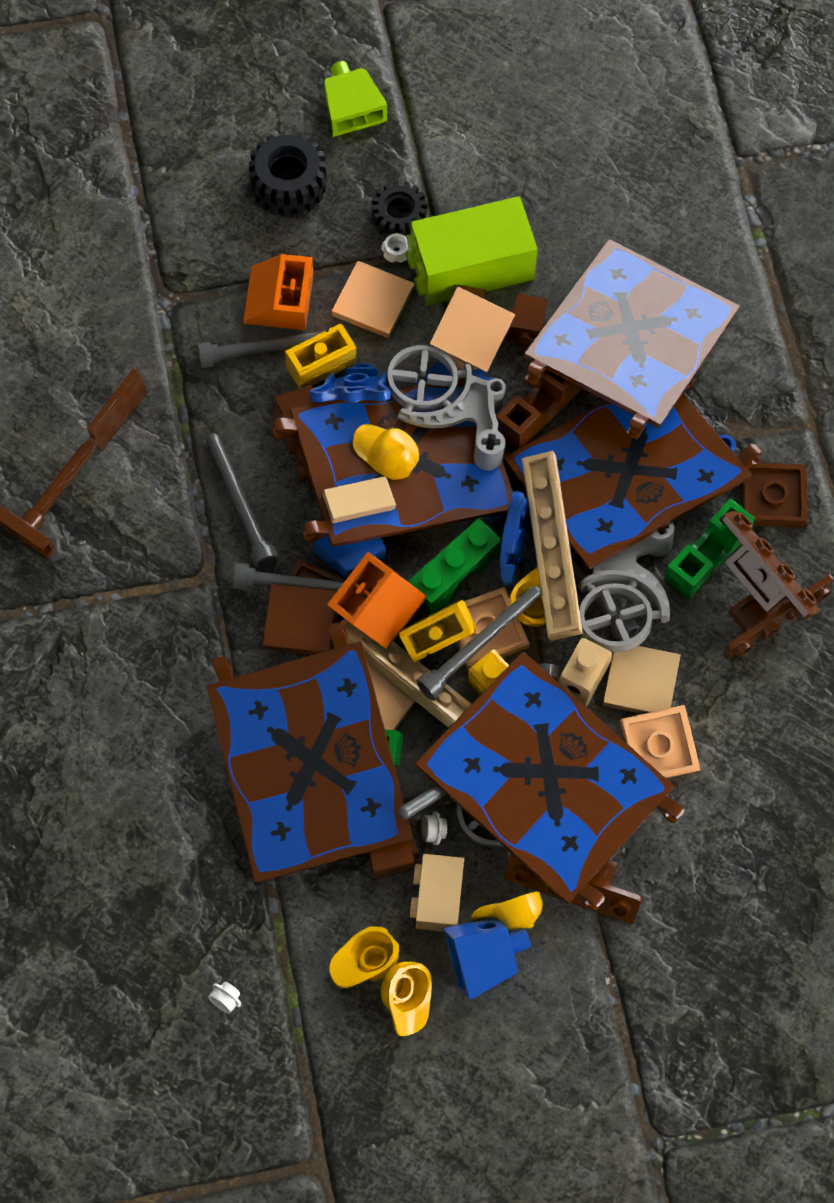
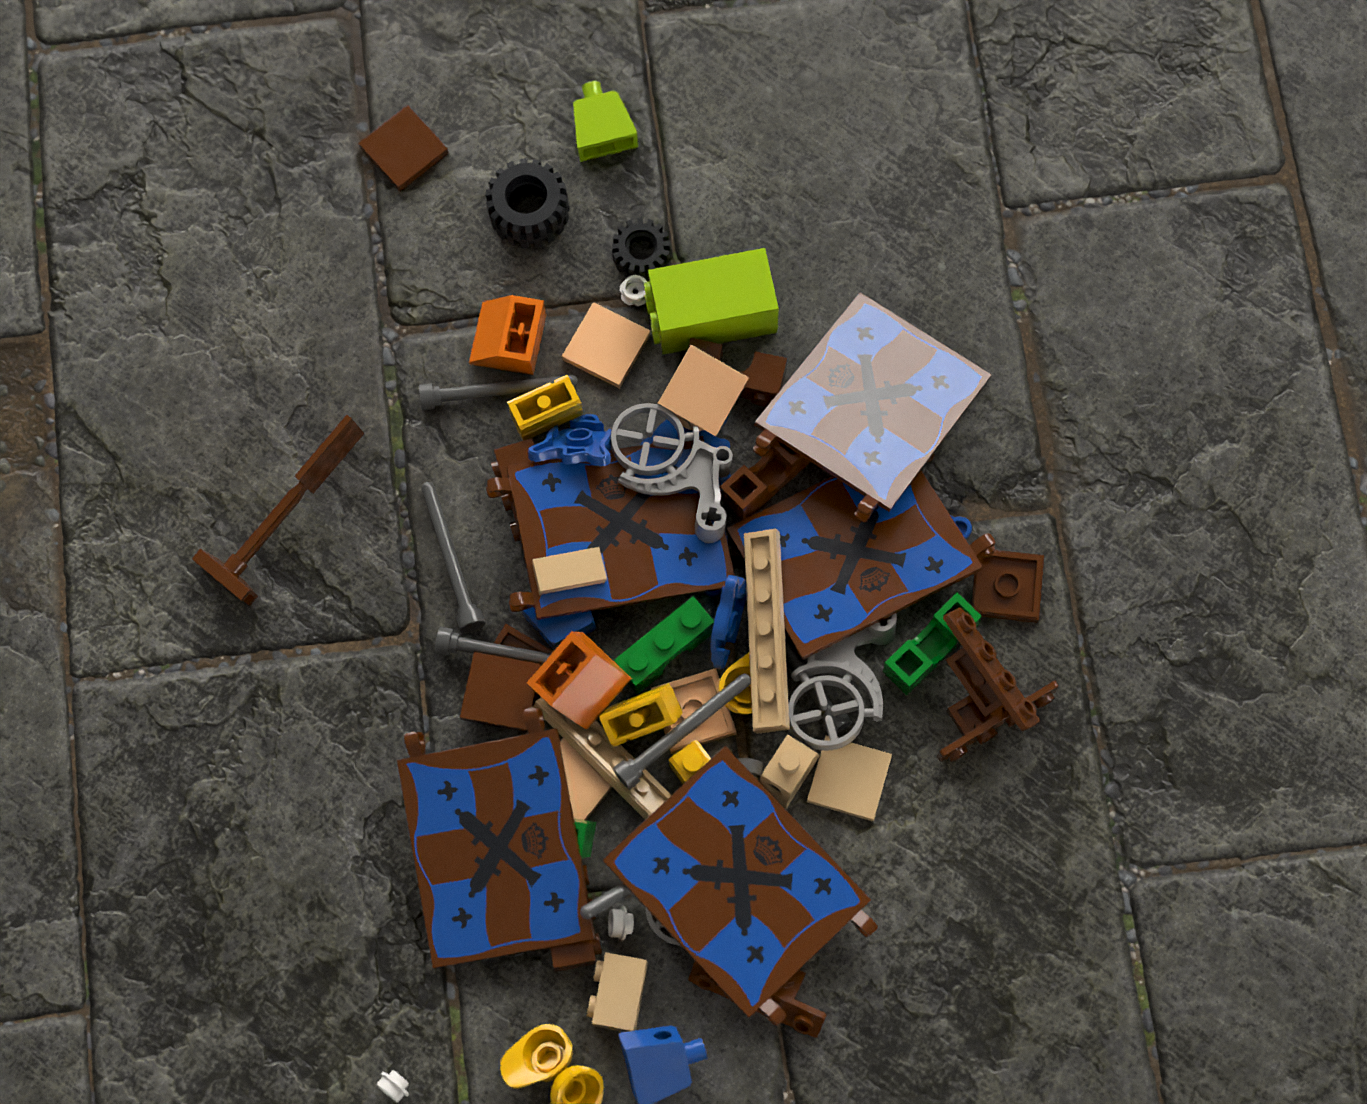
camera: 10 degrees right, 5 degrees up
yellow piece [353,424,419,480] -> none
yellow piece [471,891,543,932] -> none
light nougat tile [618,705,700,778] -> none
none -> reddish brown tile [358,105,449,192]

